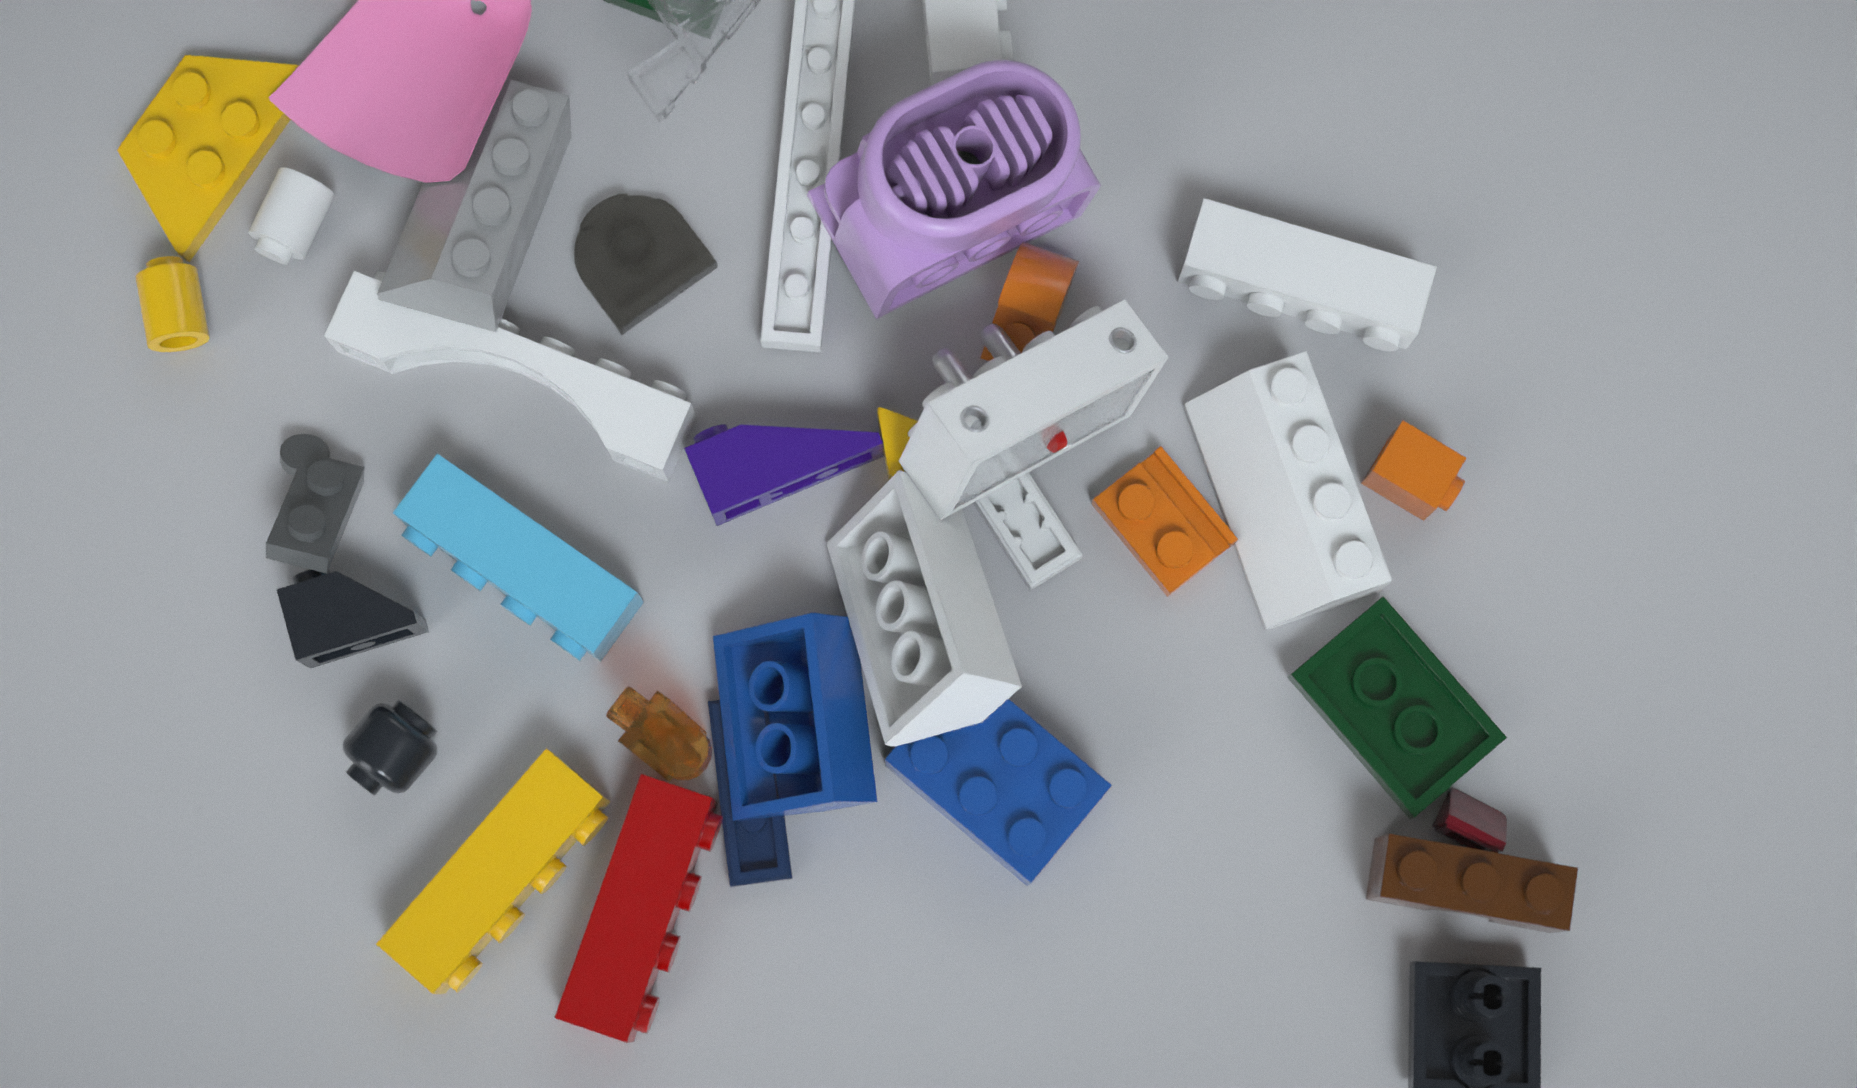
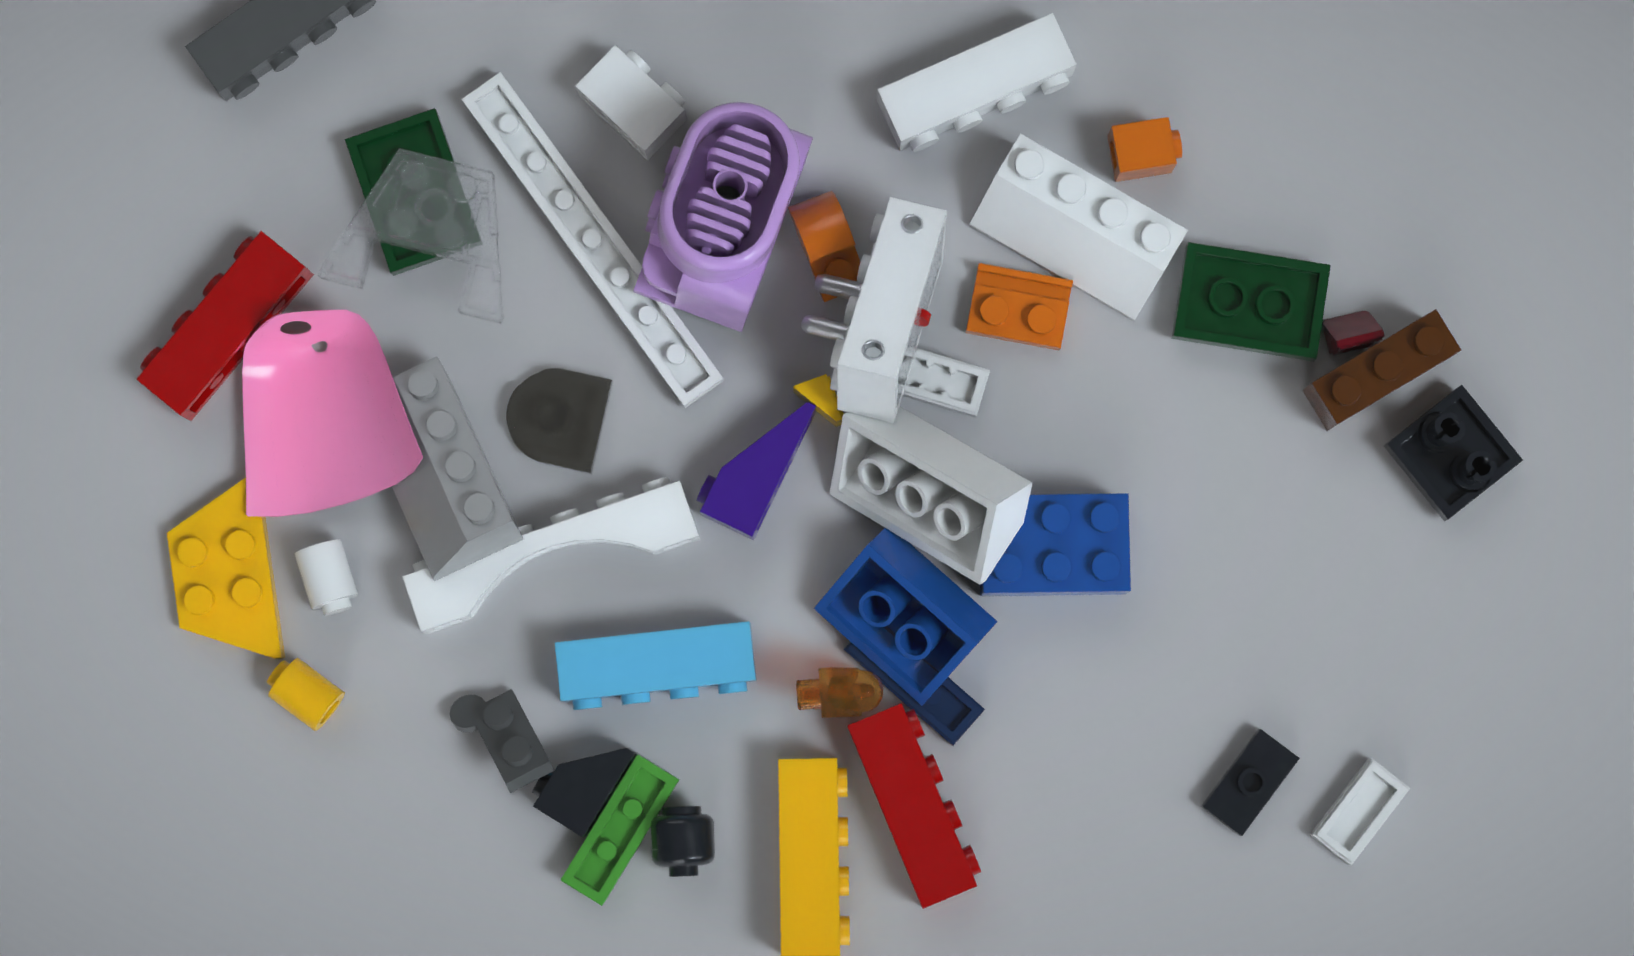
camera: 35 degrees left, 5 degrees up
none -> bright green plate [561,754,680,906]

